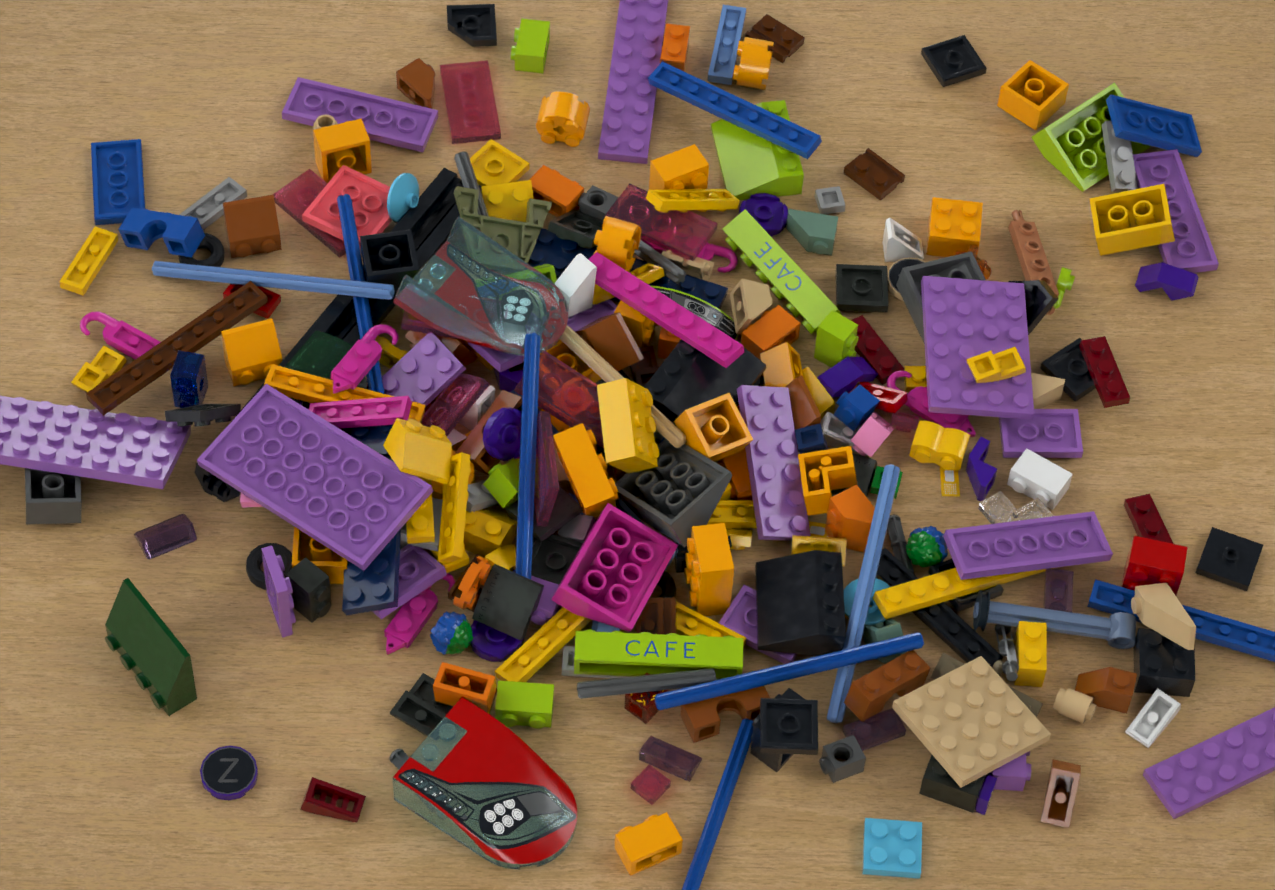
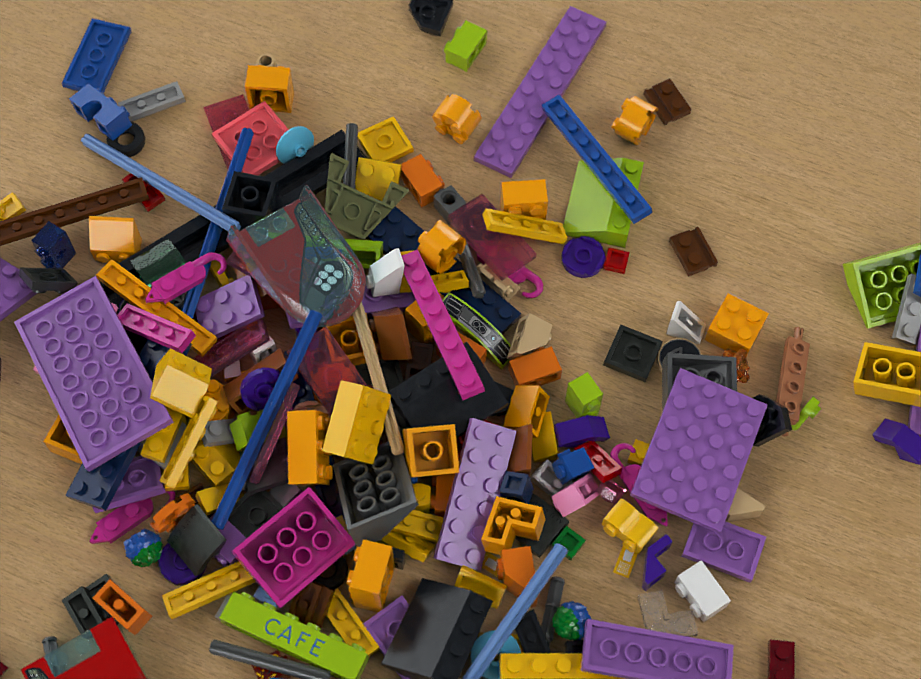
camera: 25 degrees right, 10 degrees up
yellow plate [59,226,119,296] -> none
dark pink plate [80,311,160,359] -> none
dark orange slope [223,195,282,258] -> none
black tyre [246,543,292,590] -> none
medium lavender plate [261,546,296,638] -> none
medium lavender plate [282,77,438,152] -> none
pearl dark grey brick [286,557,332,623] -> none
dark orange slope [396,58,435,109] -> none
clear pink tile [440,60,501,144] -> none
lime brick [495,681,554,729] -> none
pearl dark grey plate [548,209,603,249] -> none
orange brick [660,23,690,72] -> none
medium blue plate [708,5,746,85] -> none
lime brick [723,209,842,334] -> none
sand green slope [786,209,838,256] -> none
light grey plate [815,186,846,214] -> none
dark red plate [851,315,905,385] -> none
black plate [921,35,987,87] -> none
yellow slope [967,347,1026,383] -> none
light orange brick [997,60,1069,131] -> none
black plate [1040,338,1096,402] -> none
dark red plate [1079,336,1130,408] -> none
none -> red tile [603,247,630,274]

